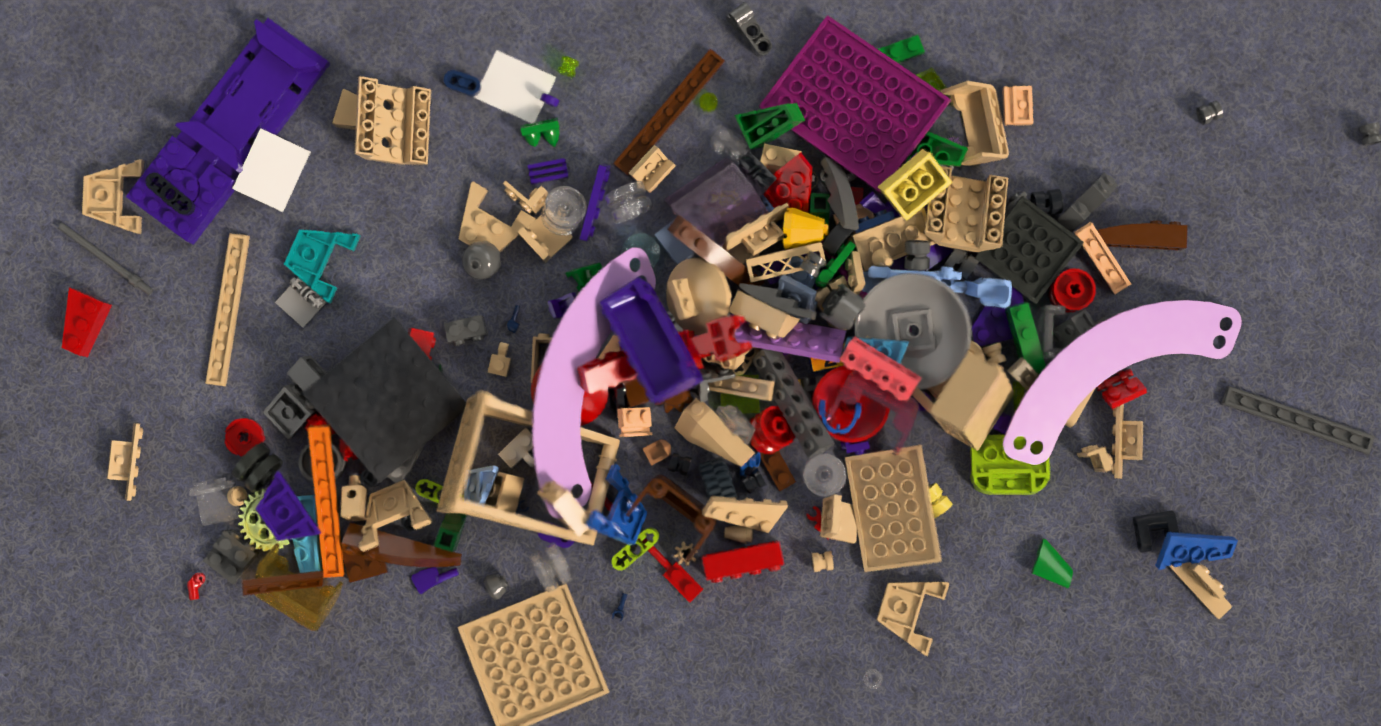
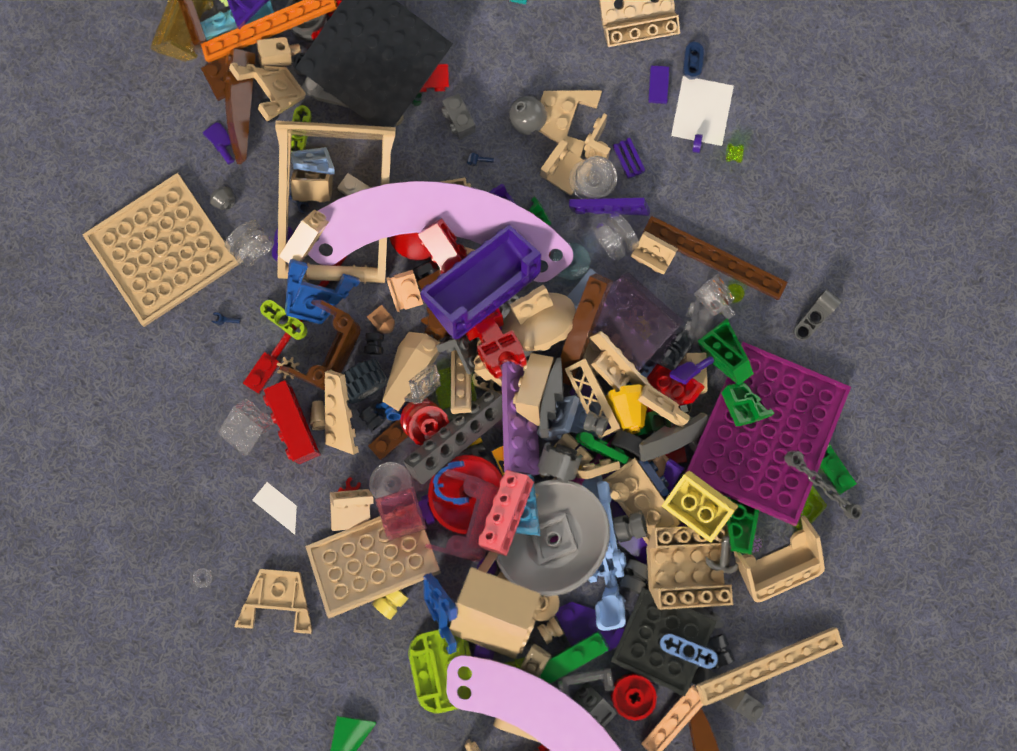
camera: 80 degrees right, 5 degrees down
dark green slope [434,513,467,552] -> none
tan plate [488,342,511,377] -> none
green tile [520,118,559,147] -> none
tan wheel [811,551,834,572] -> none
light nougat plate [1003,86,1033,126] -> none
none -> clear bracket [218,399,274,456]
none -> white sticker [253,482,297,534]
none -> clear pink slope [375,487,427,541]
none -> blue wing [423,573,457,655]
none -> tan hinge [638,384,690,427]
none -> dark purple tile [648,65,669,104]
none -> medium blue beam [660,634,718,669]
none -> dark purple piece [670,356,714,384]
none -> clear torso [694,274,736,319]
none -> tan plate [696,627,843,706]
none -> dark grey piece [705,536,739,574]
none -> green slope [721,382,774,427]
none -> dark grey piece [785,450,862,520]

